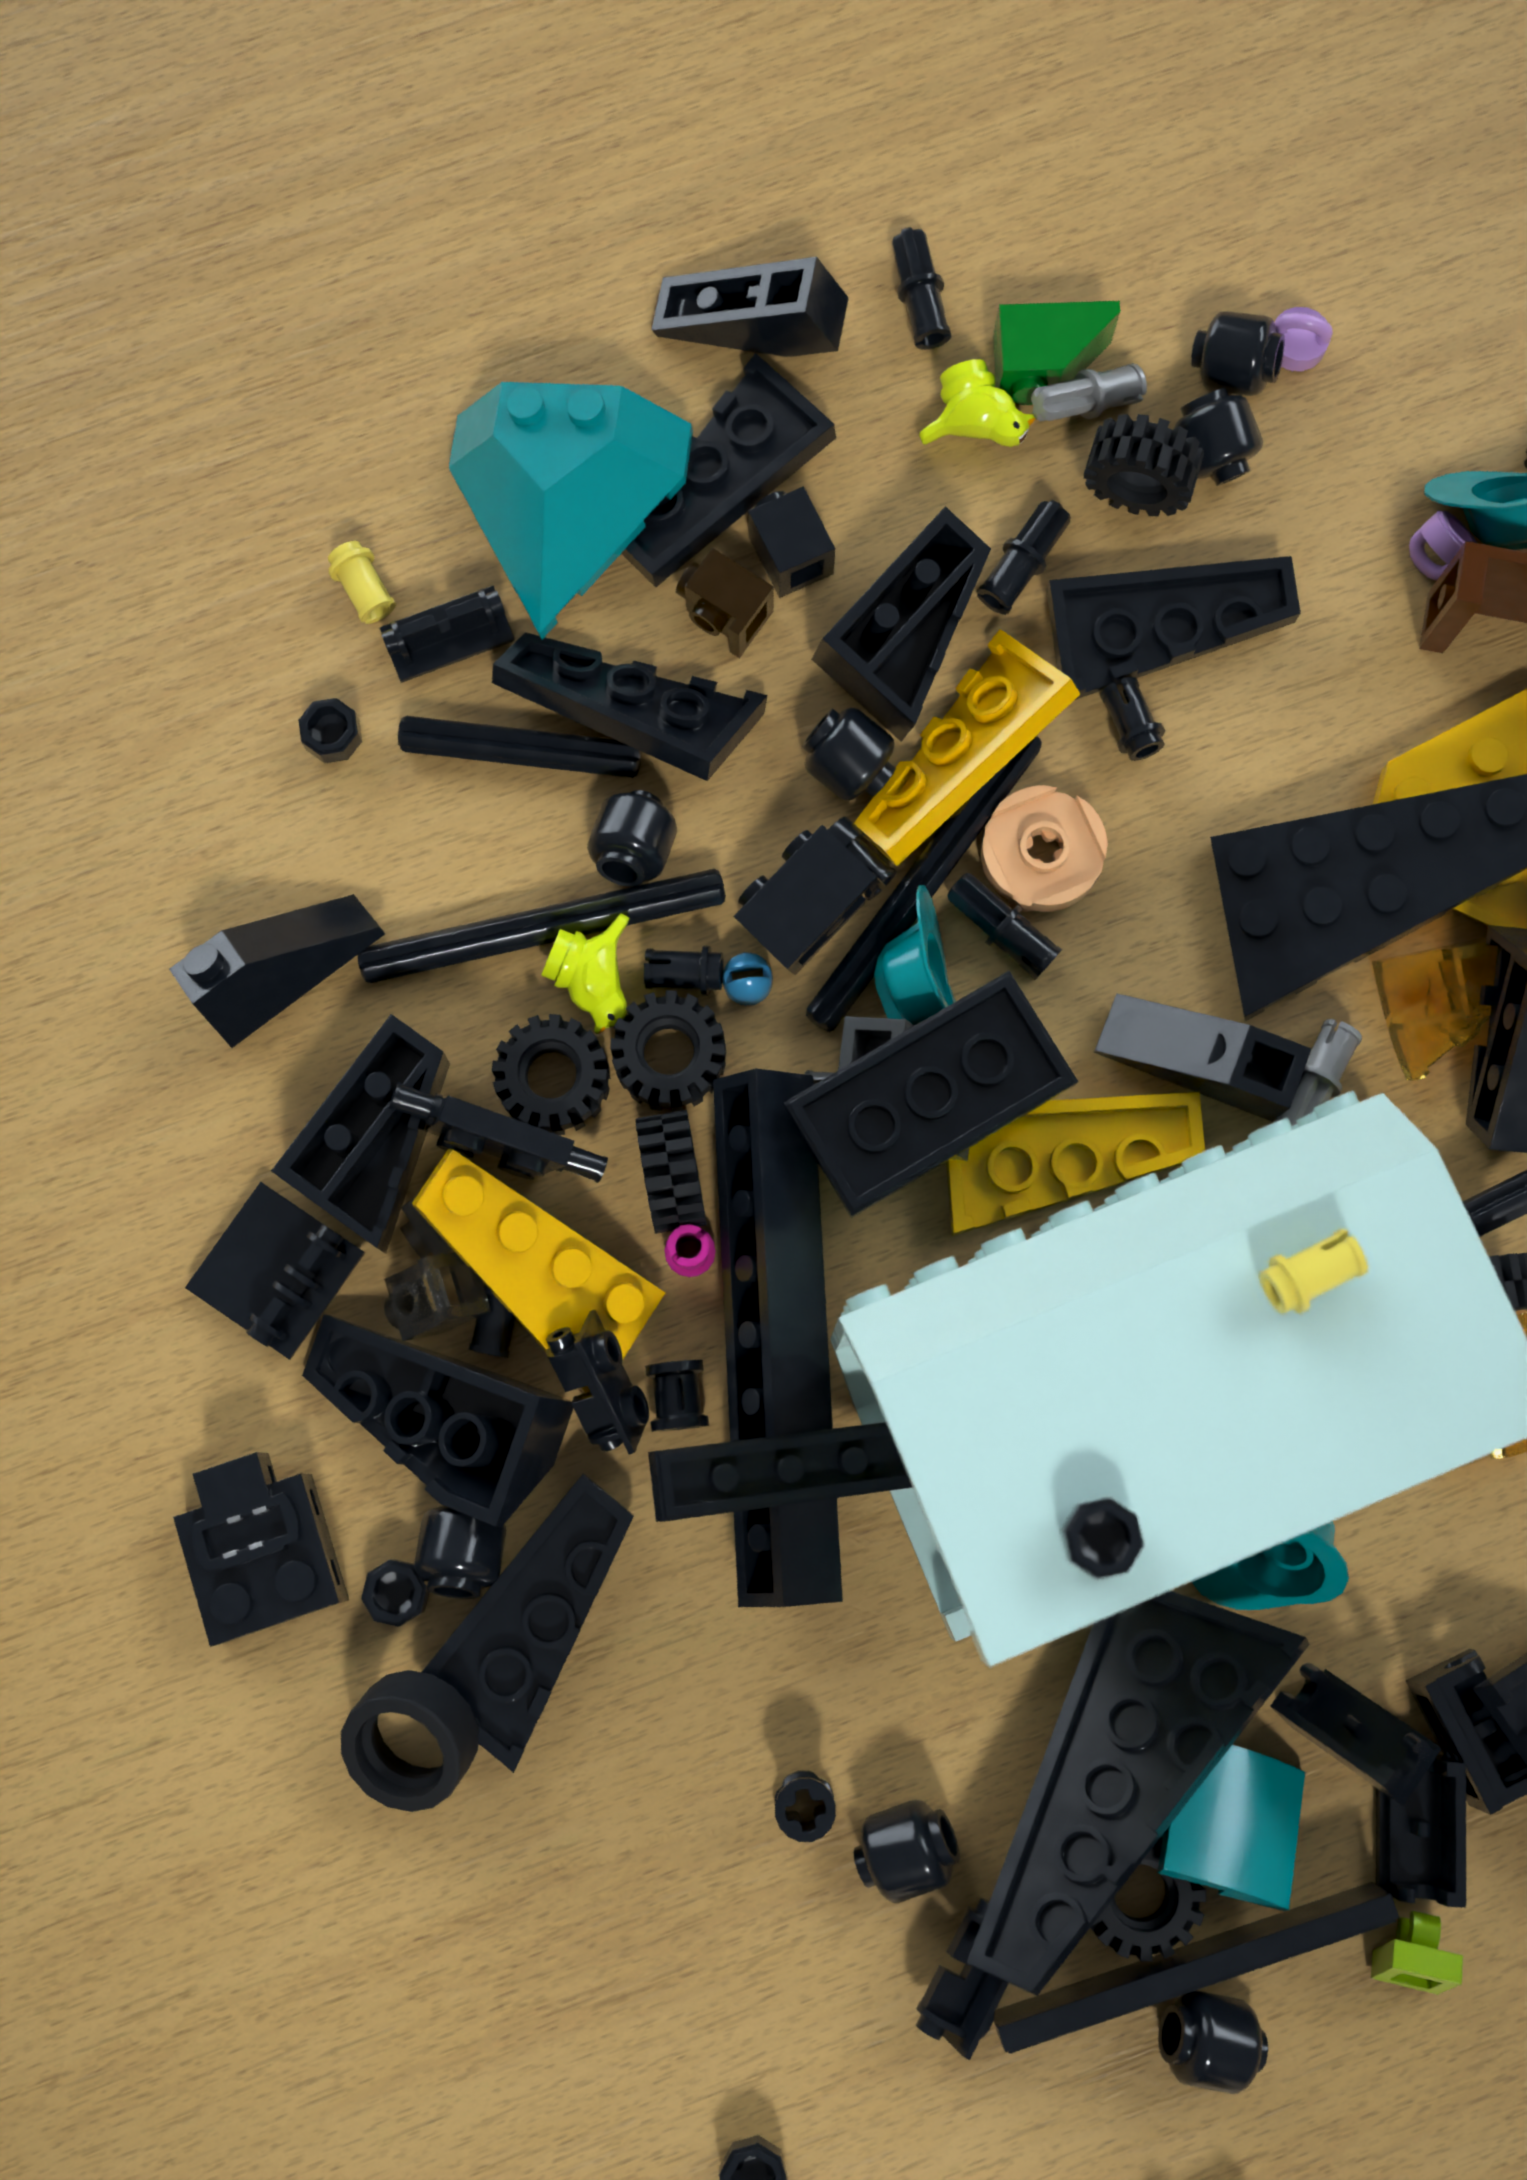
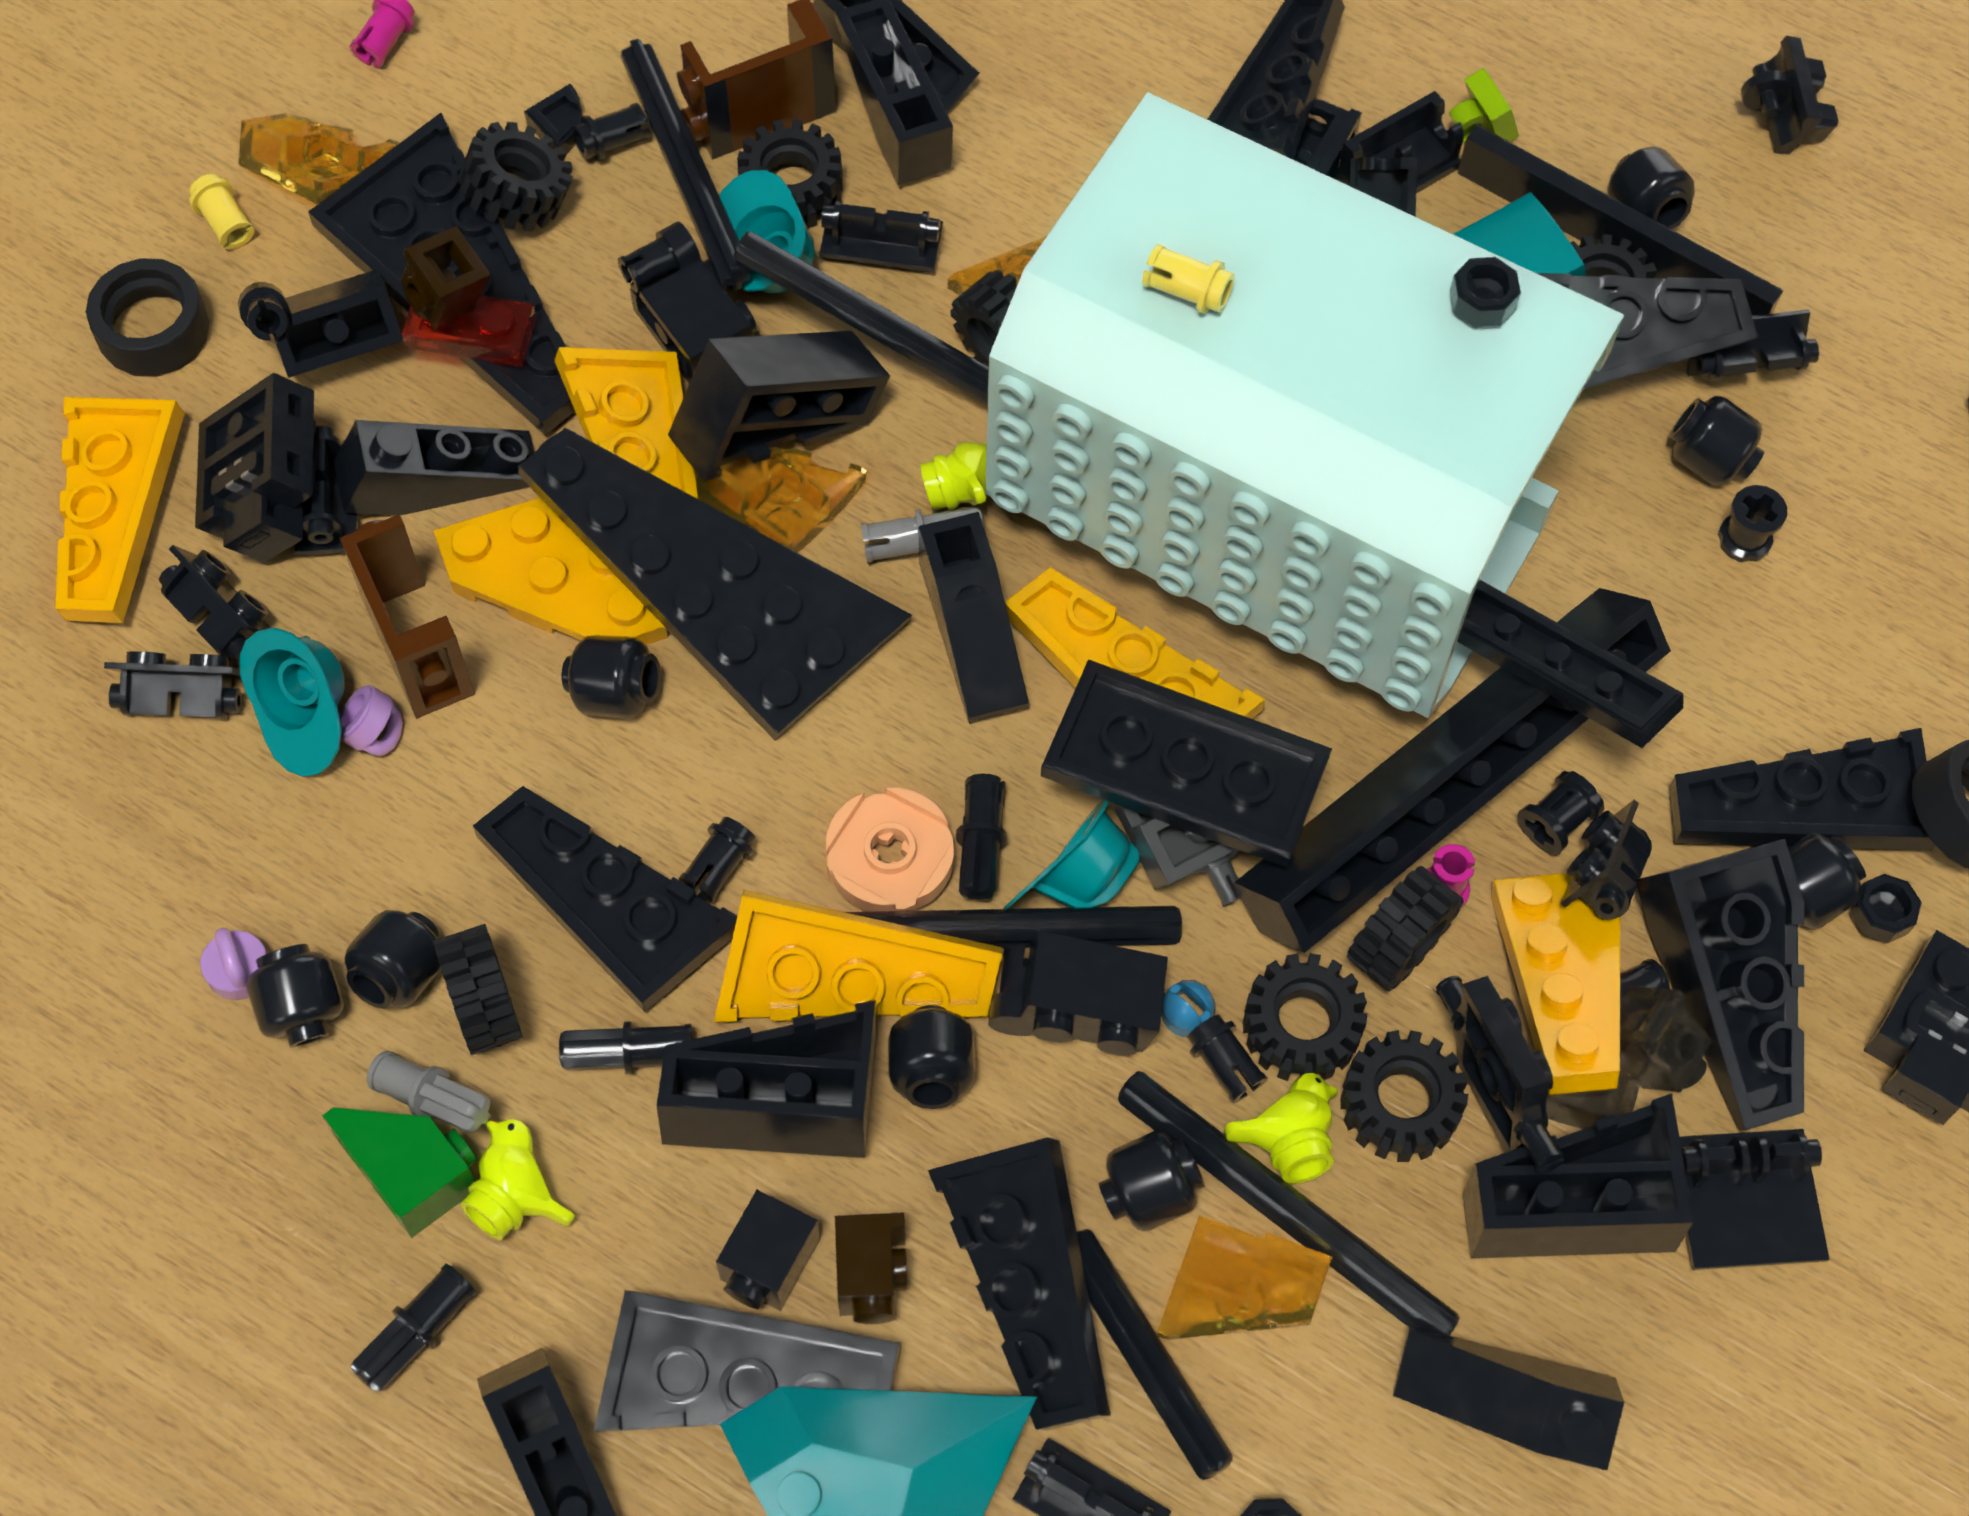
camera: 130 degrees left, 15 degrees down
none -> black head [561,635,661,718]
none -> clear yellow slope [1156,1216,1332,1340]

